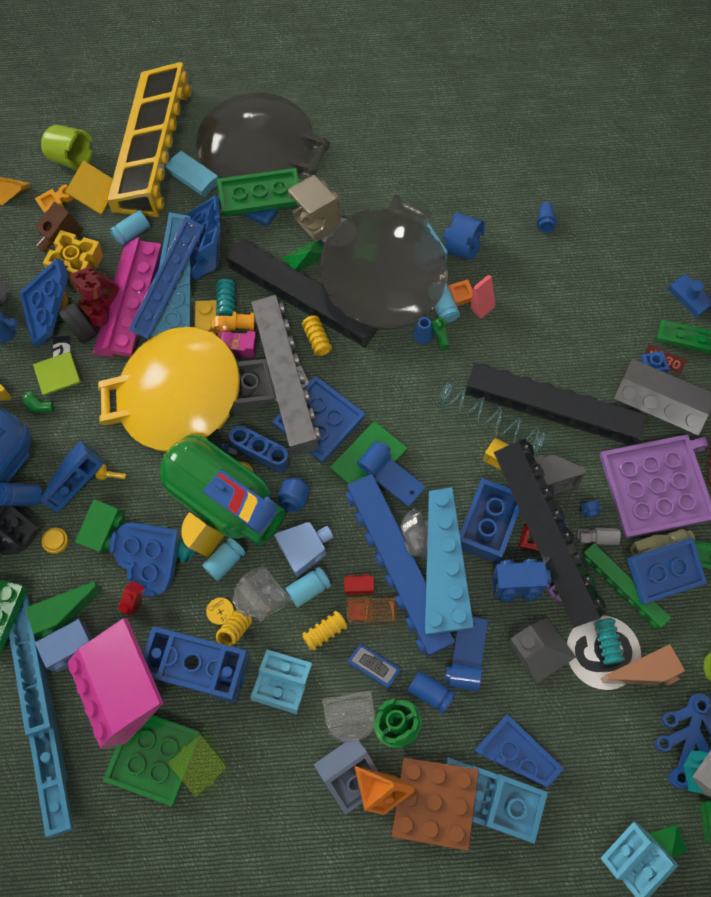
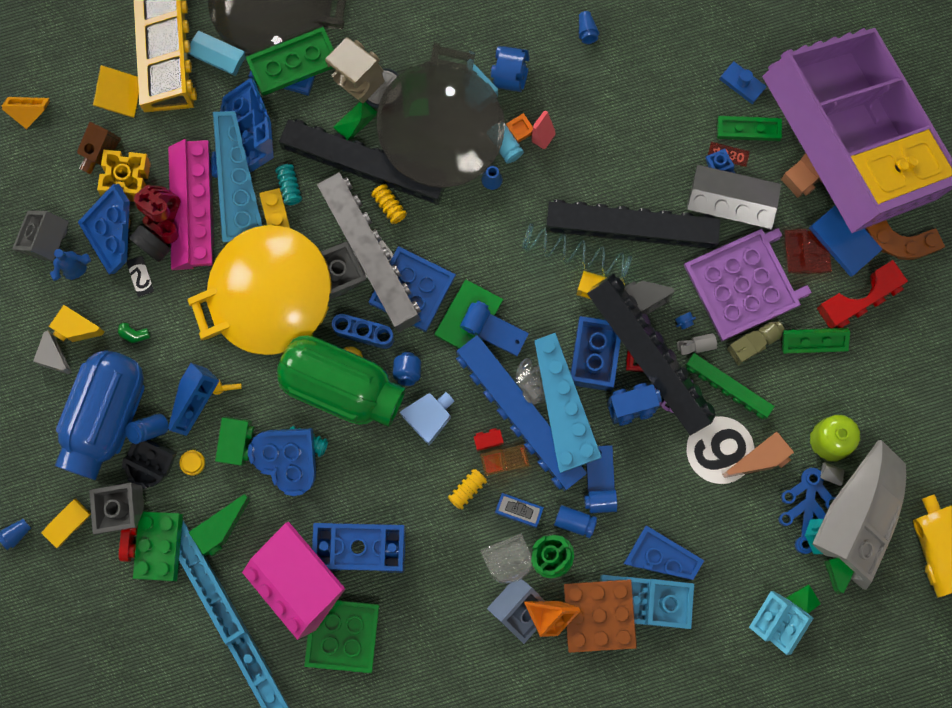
camera: 15 degrees left, 10 degrees up
lime piece [33,352,81,396] -> none
light orange plate [35,185,74,214] -> none
medium blue brick [35,619,92,672] -> none
lime cylinder [41,125,93,171] -> none
medium azure piece [110,210,150,246] -> none
red piece [118,581,145,617] -> none
blue tile [128,217,205,340] -> none
clear neon green piece [167,734,227,797] -> none
yellow brick [182,512,225,558] -> none
medium azure piece [201,538,246,582] -> none
blue door [202,469,278,535] -> none
yellow piece [206,598,234,625] -> none
light orange connector [212,311,254,334] -> none
dark blue piece [213,442,238,458] -> none
yellow piece [216,609,252,647] -> none
dark pink leg [218,331,258,359] -> none
clear slope [233,565,291,621] -> none
medium azure slope [251,650,312,714] -> none
medium azure piece [285,567,331,608] -> none
green arm [432,317,450,350] -> none
dark grey slope [508,617,576,684] -> none
teal piece [594,618,625,665] -> none
blue tile [627,538,707,604] -> none

